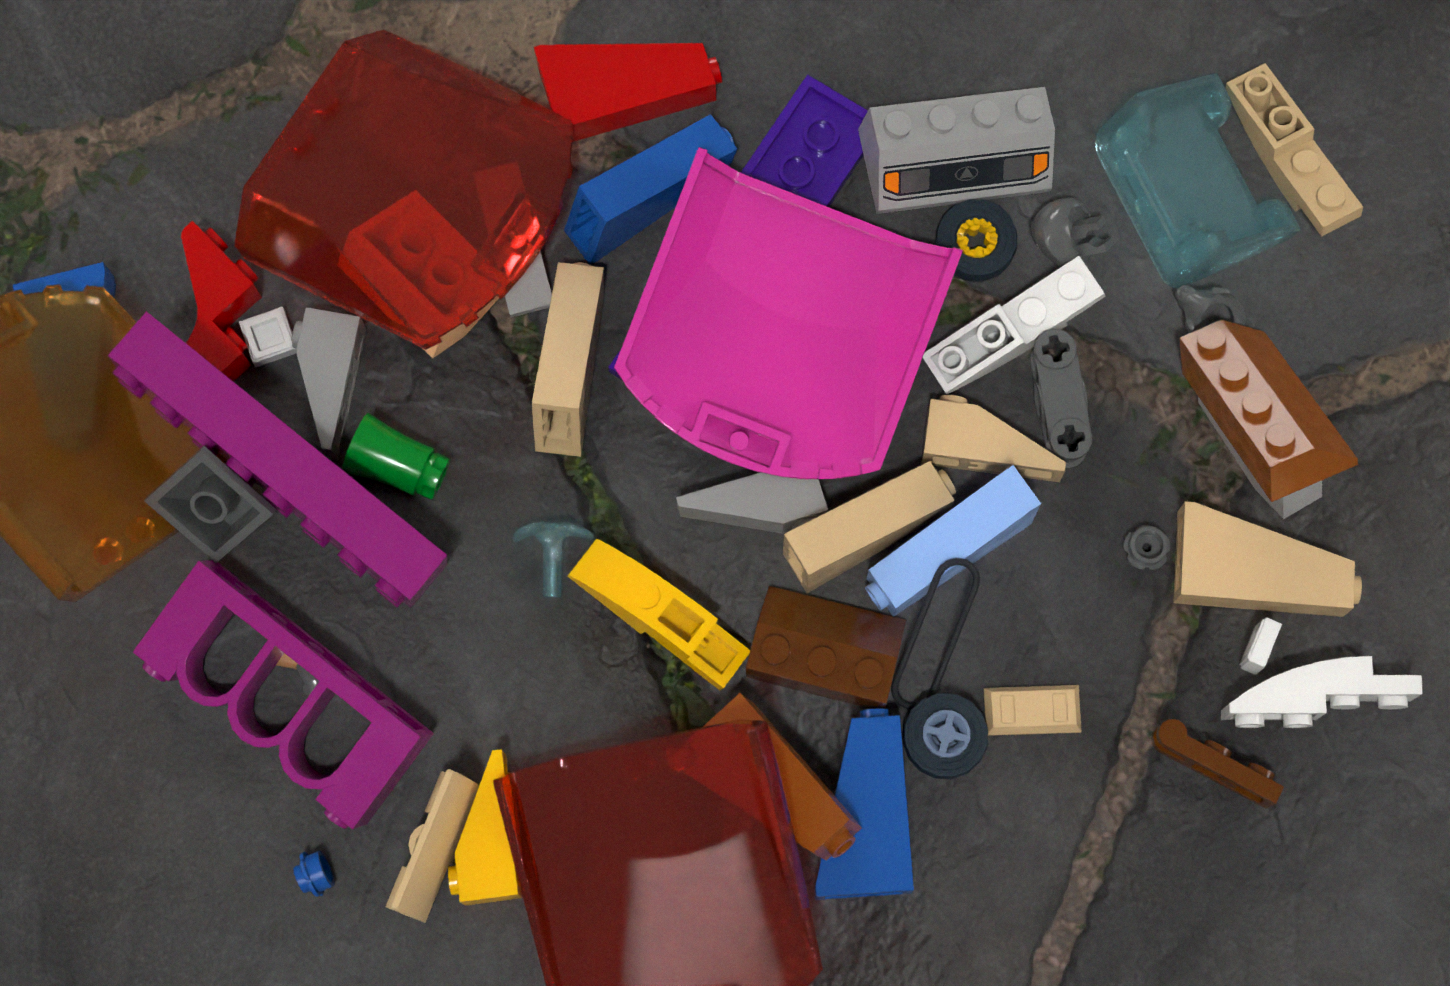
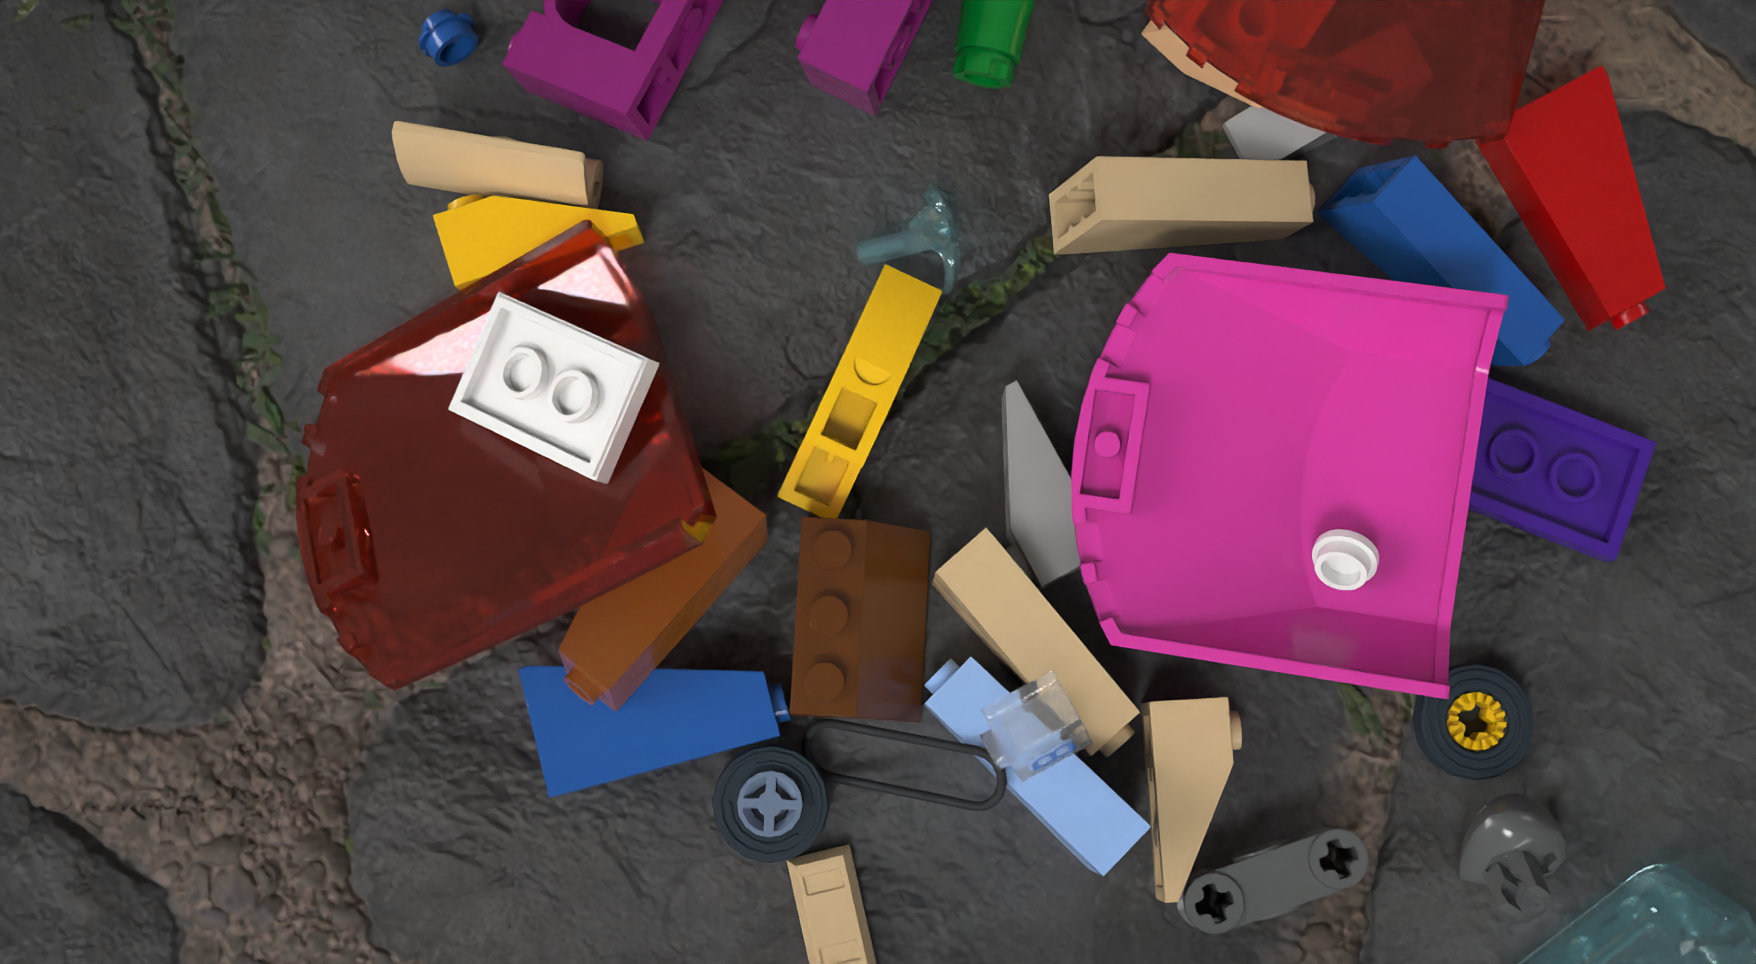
camera: 75 degrees right, 5 degrees up
light grey slope [858,87,1055,214] -> none
white slope [923,256,1106,394] -> none
none -> white tile [448,292,660,484]
none -> clear brick [980,670,1093,782]
none -> white plate [1312,529,1379,590]

